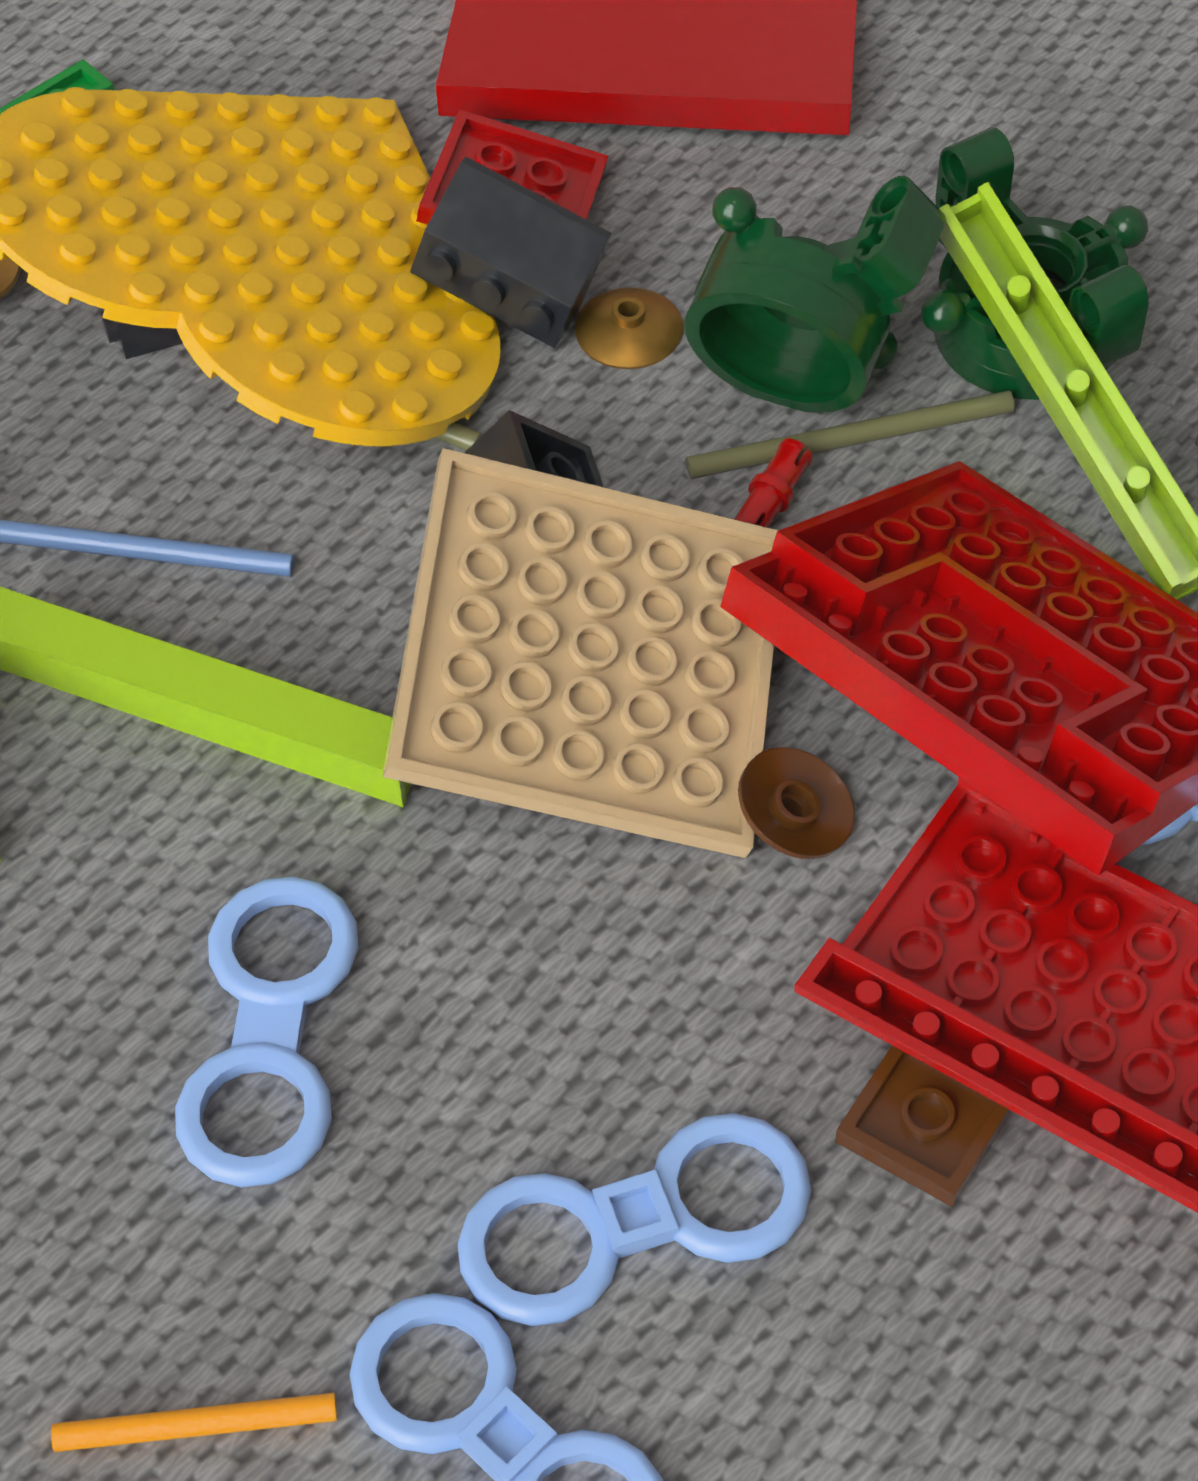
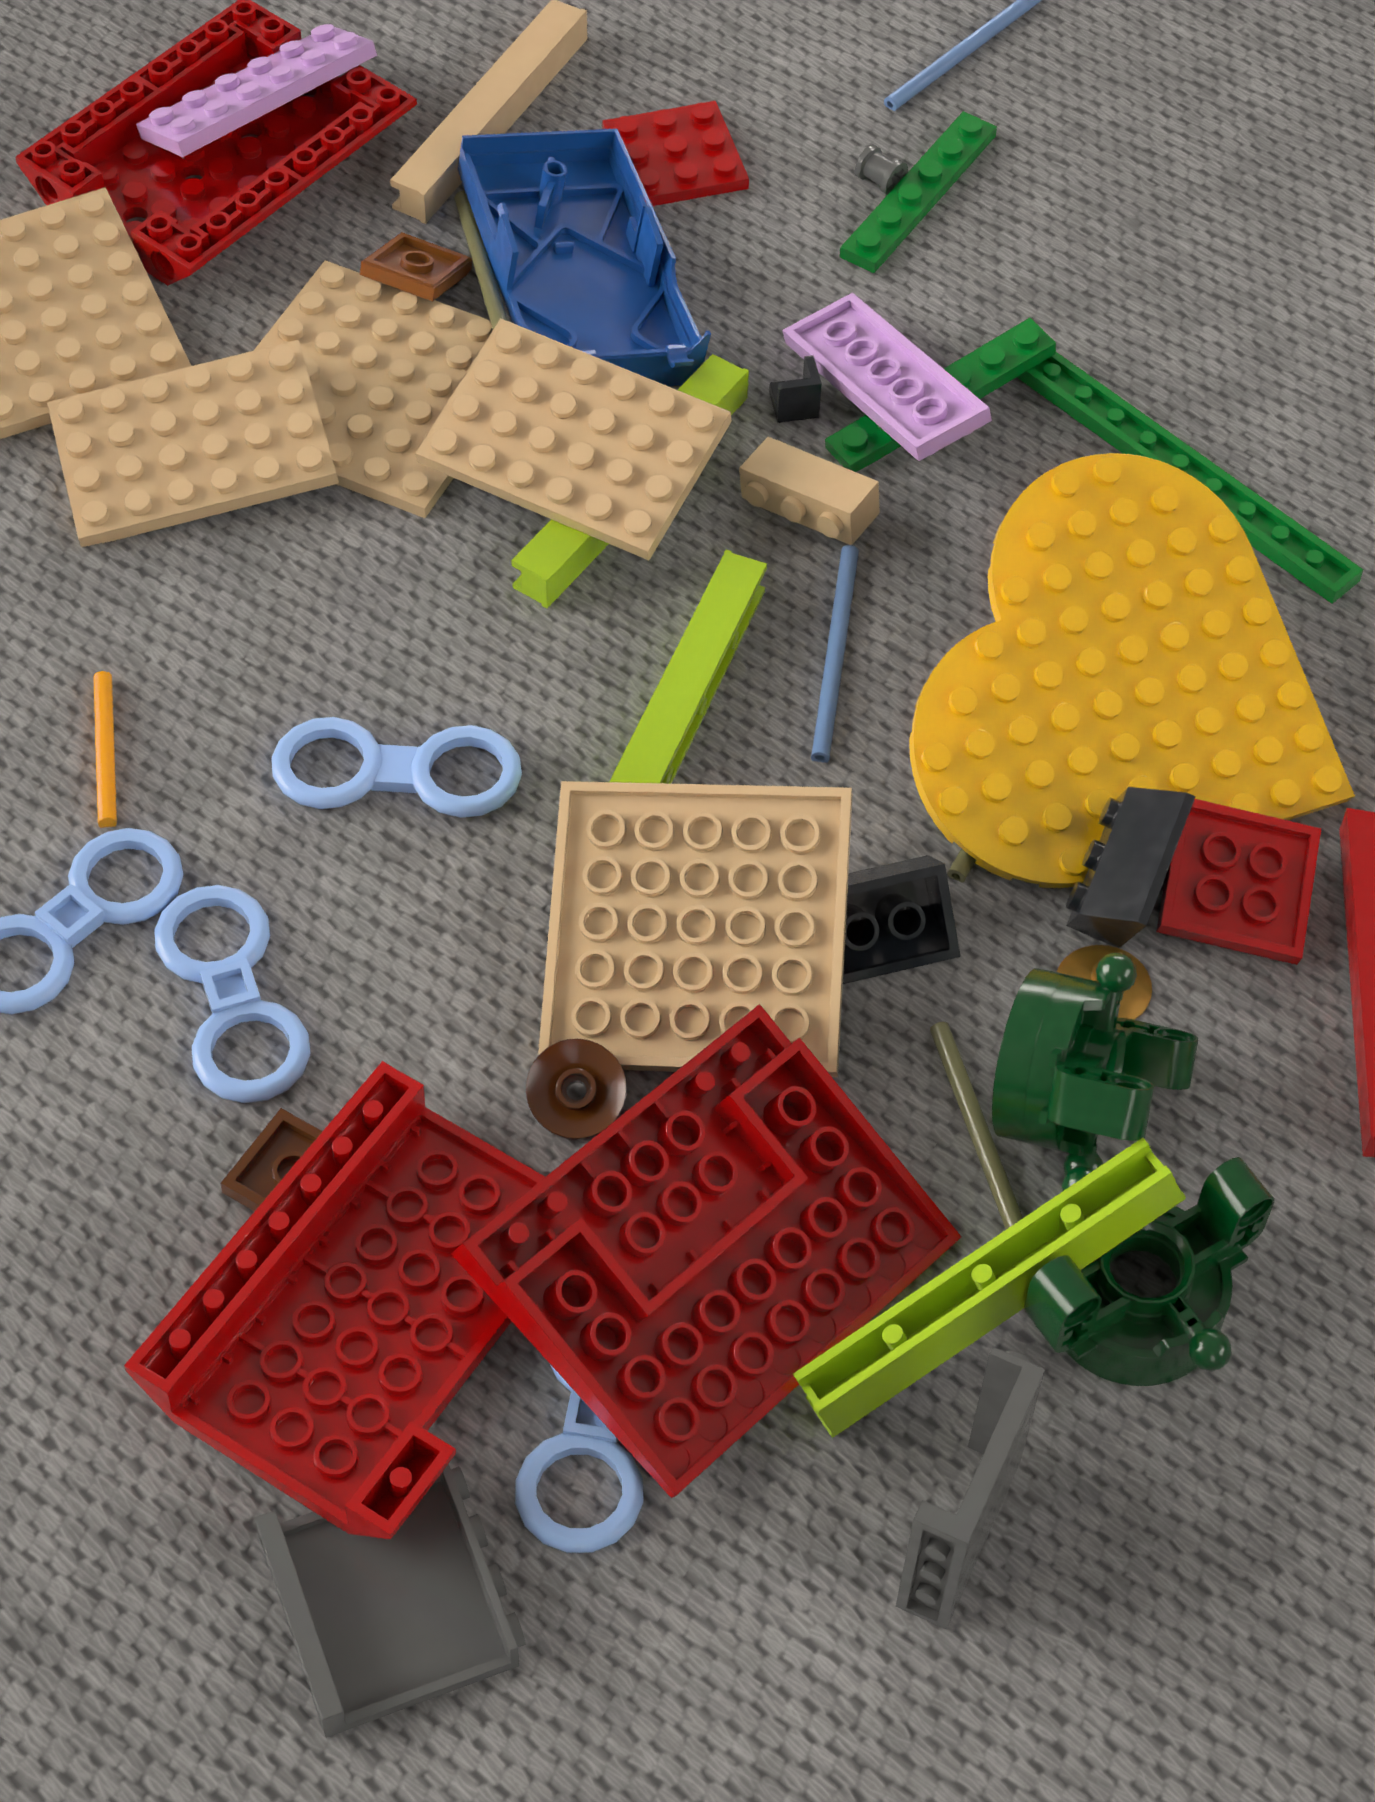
camera: 85 degrees right, 0 degrees up
red pin [734,438,813,528] -> none

